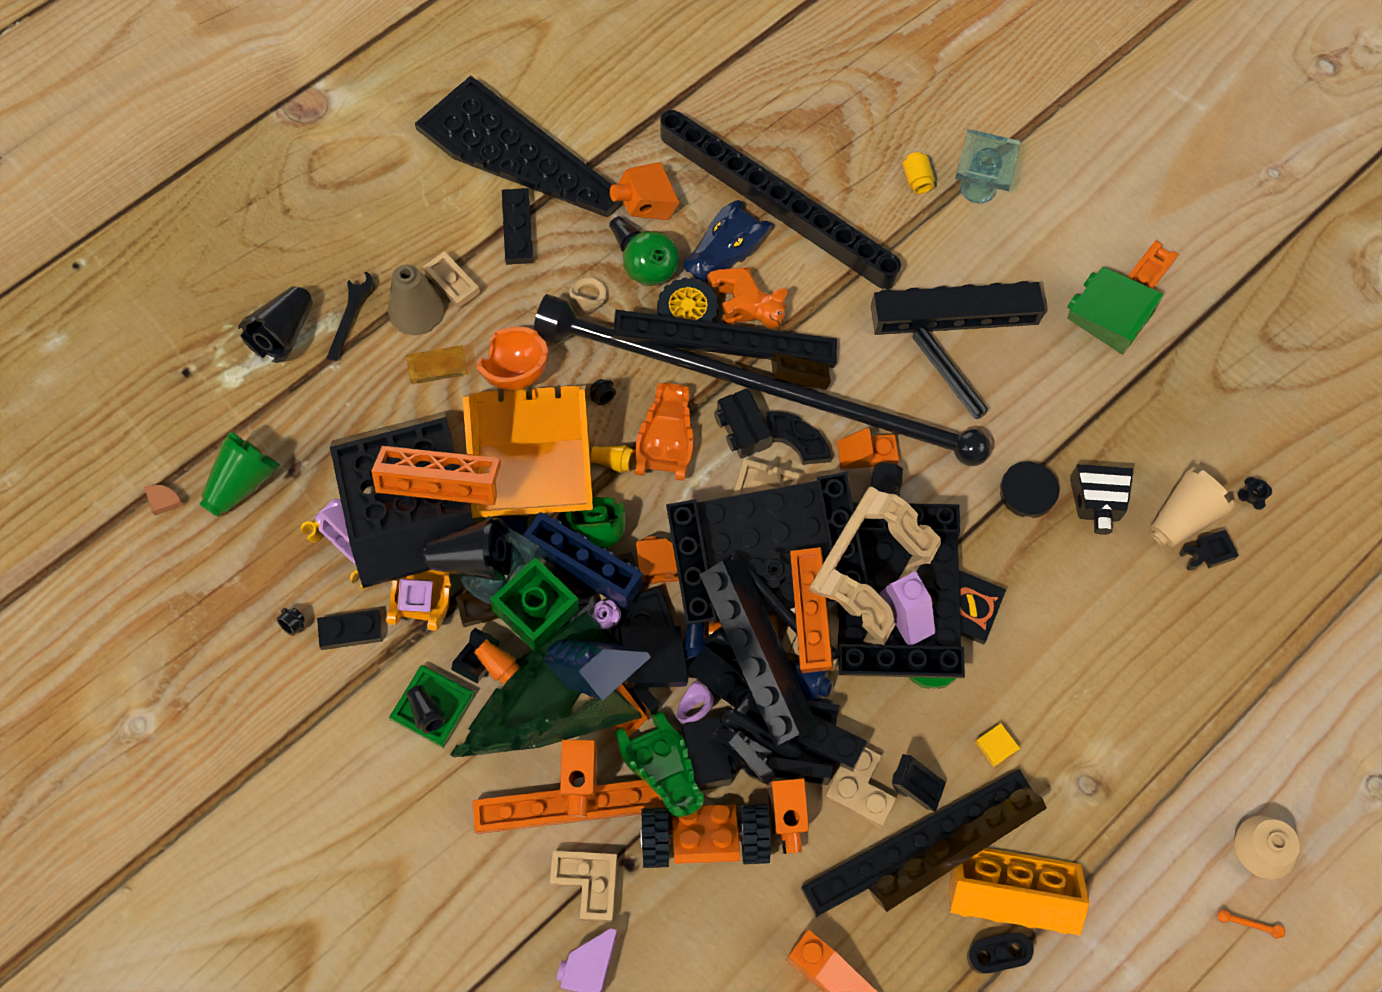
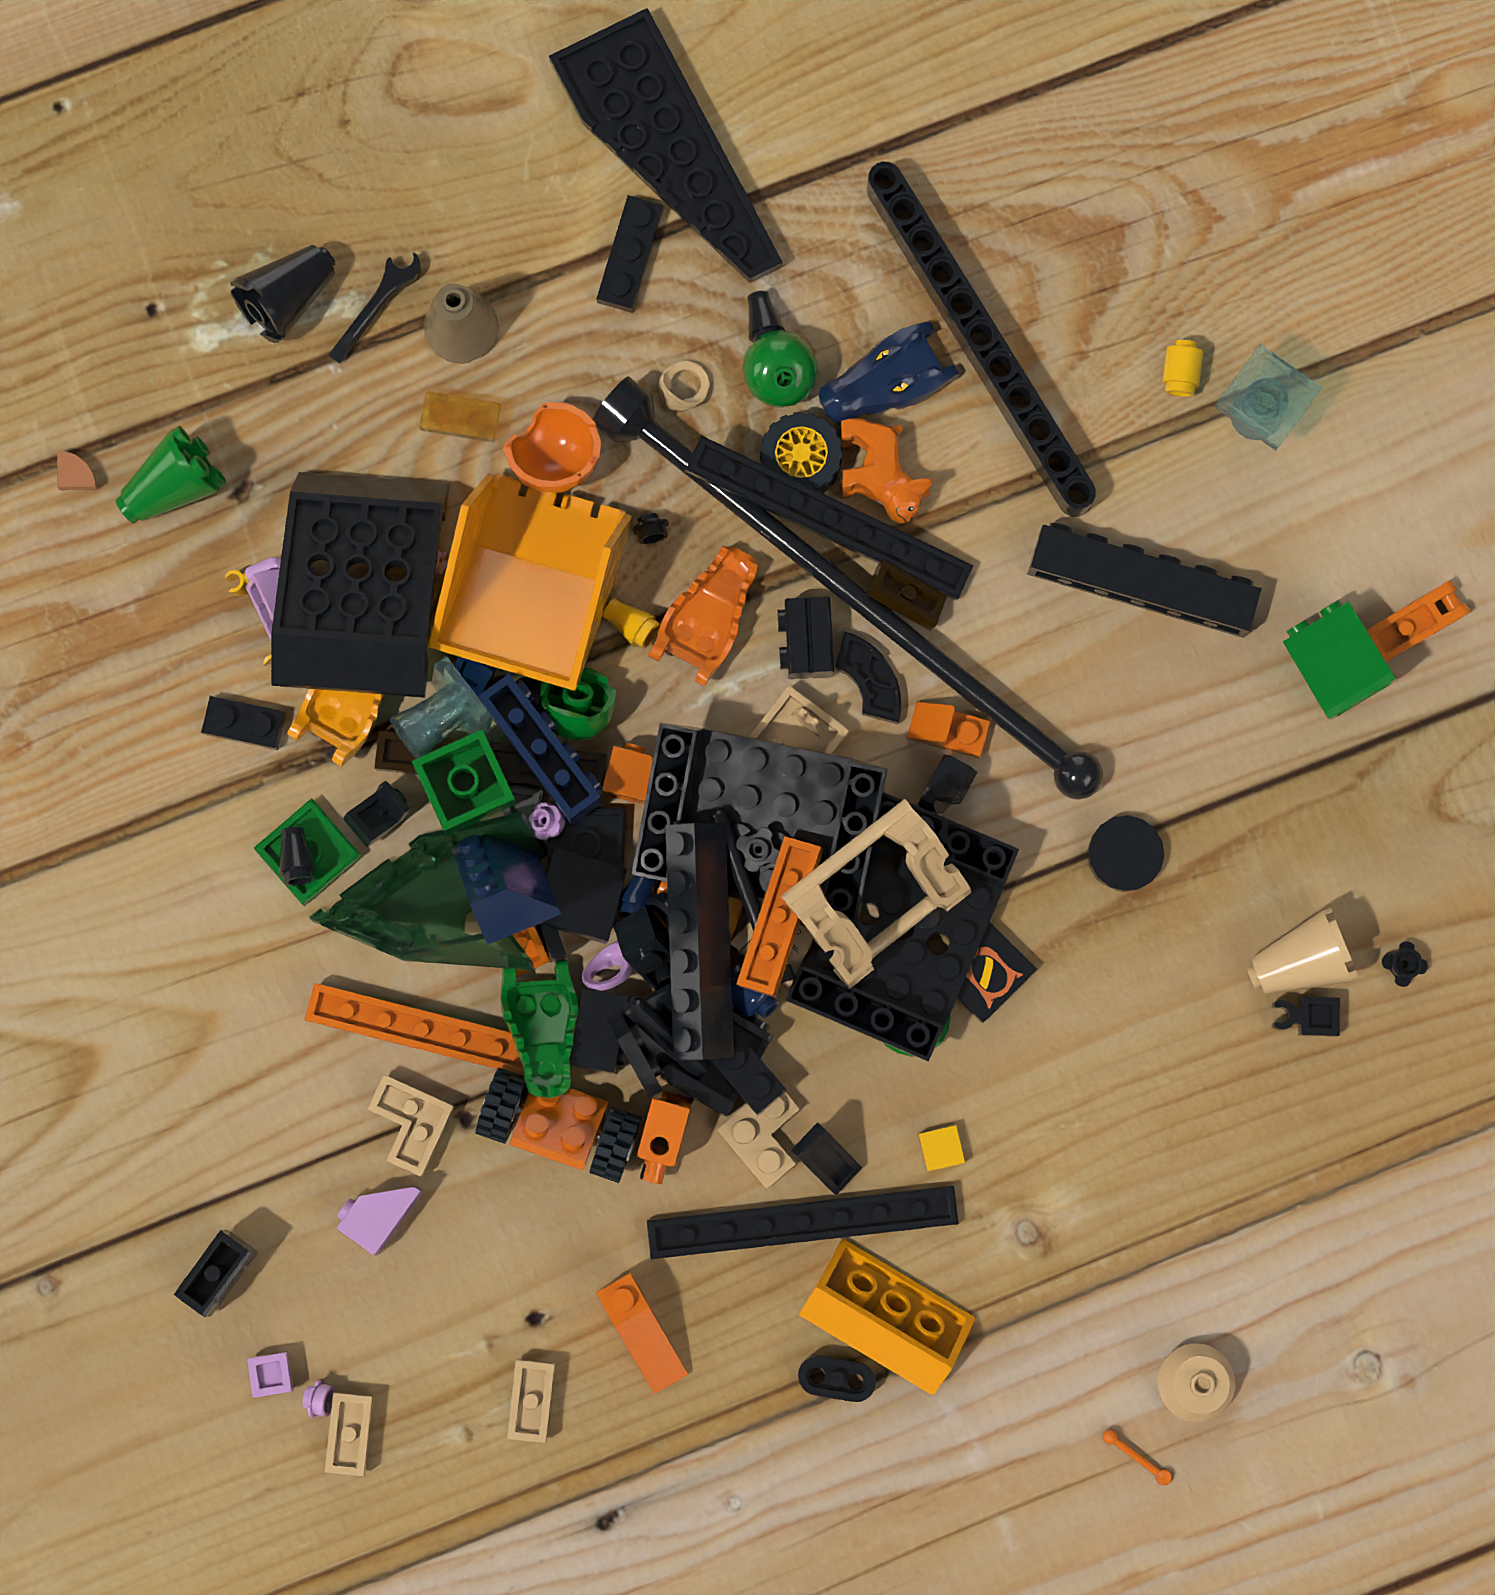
camera: 20 degrees right, 15 degrees up
black plate [277,608,305,636] -> none
orange fence [371,446,501,505] -> none
lavender plate [397,578,433,612] -> none
tan plate [423,251,480,309] -> none
black cone [423,518,513,581] -> none
orange cone [474,639,520,684] -> none
orange torso [560,740,598,817] -> none
orange torso [610,162,680,220] -> none
dark brown plate [868,787,1047,912] -> none
lavender slope [878,571,935,645] -> none
black axle [912,327,988,419] -> none
black torso [1070,464,1133,535] -> none

